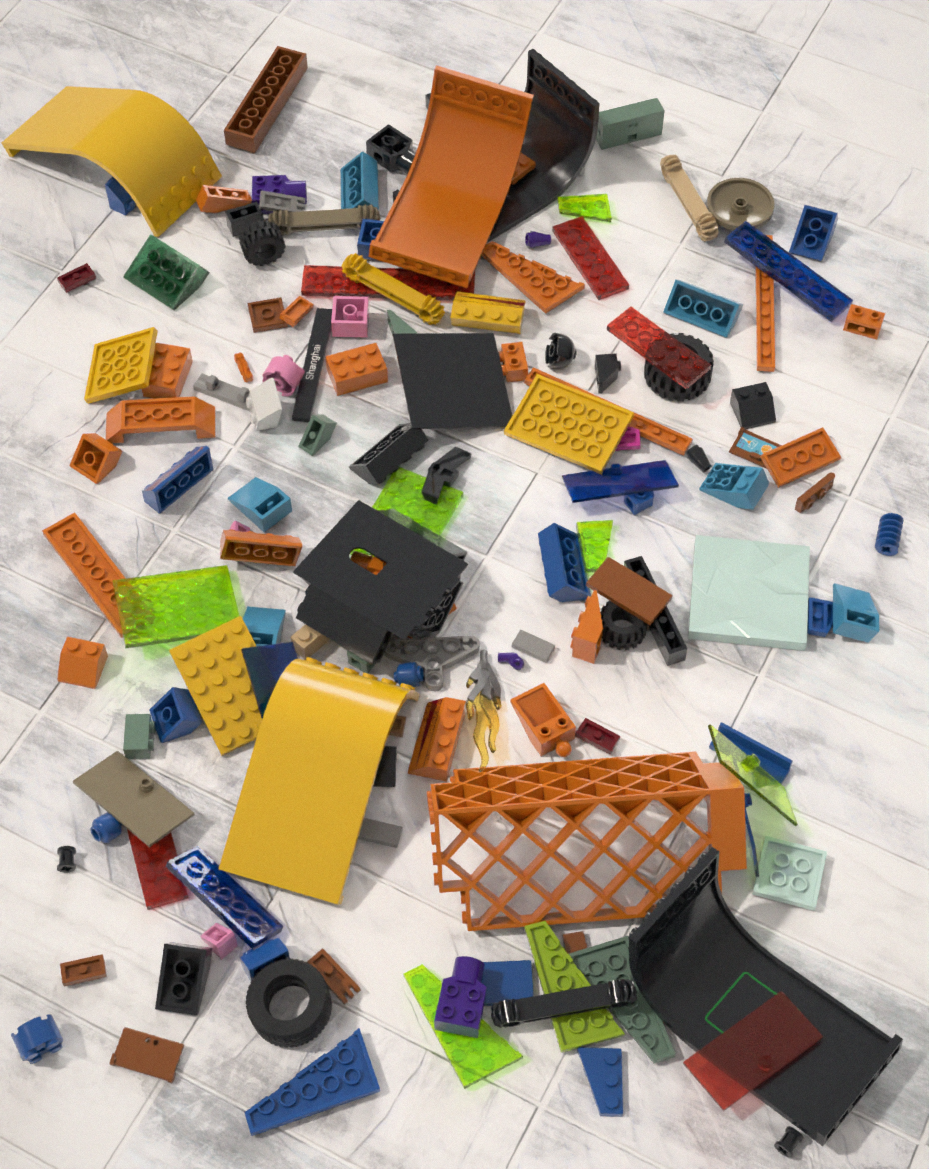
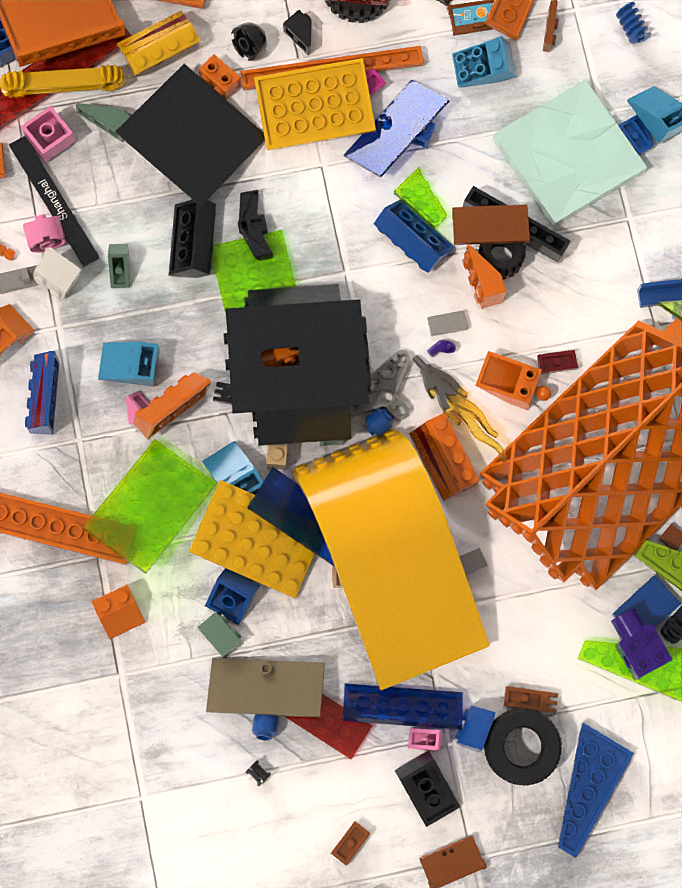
camera: 45 degrees left, 20 degrees up
orange brick [325,343,388,396] -> none
black cone [686,445,712,473] -> none

